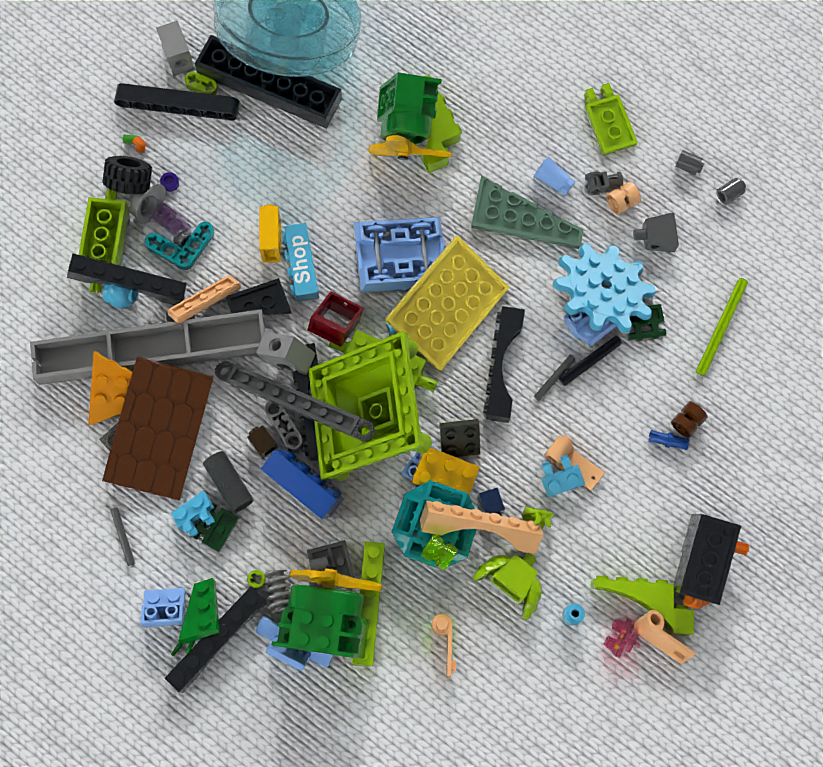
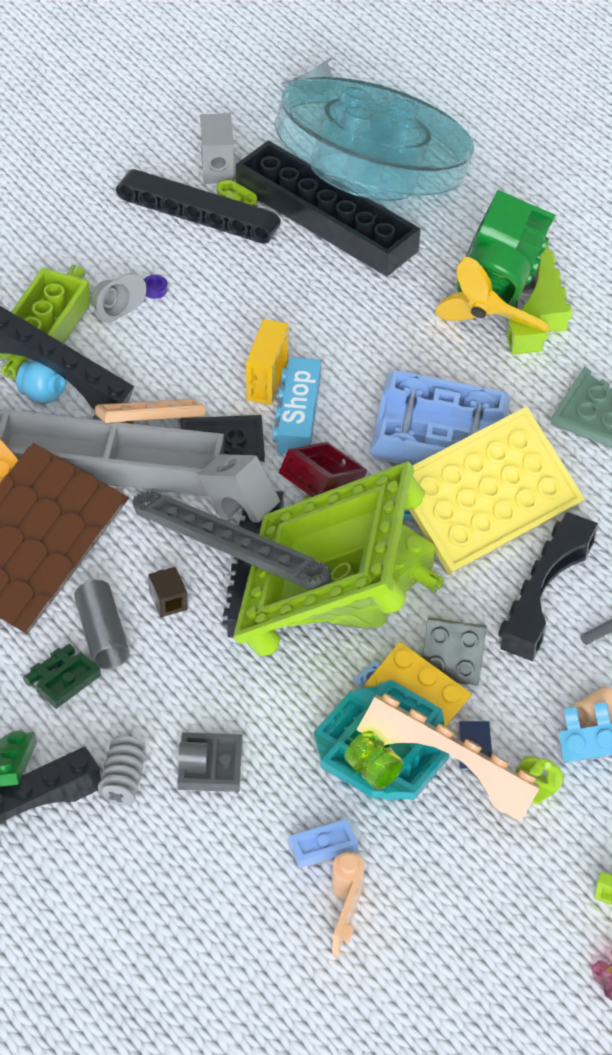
camera: 20 degrees right, 25 degrees down
black tyre [102,156,152,195] -> none
orange arm [123,134,147,153] -> none
teal beam [145,222,214,270] -> none
clear purple plate [151,203,191,236] -> none
medium azure plate [171,491,215,537] -> none
dark grey bush [173,229,191,248] -> none
lime bush [247,570,266,589] -> none
light blue bracket [256,616,333,671] -> none
blue piece [261,450,344,519] -> none
light grey beam [265,401,304,453] -> none
green brick [271,566,383,659] -> none
lime brick [352,541,385,667] -> none
lime torso [472,553,542,620] -> none
medium azure brick [562,604,585,626] -> none
none -> light blue plate [288,819,358,868]

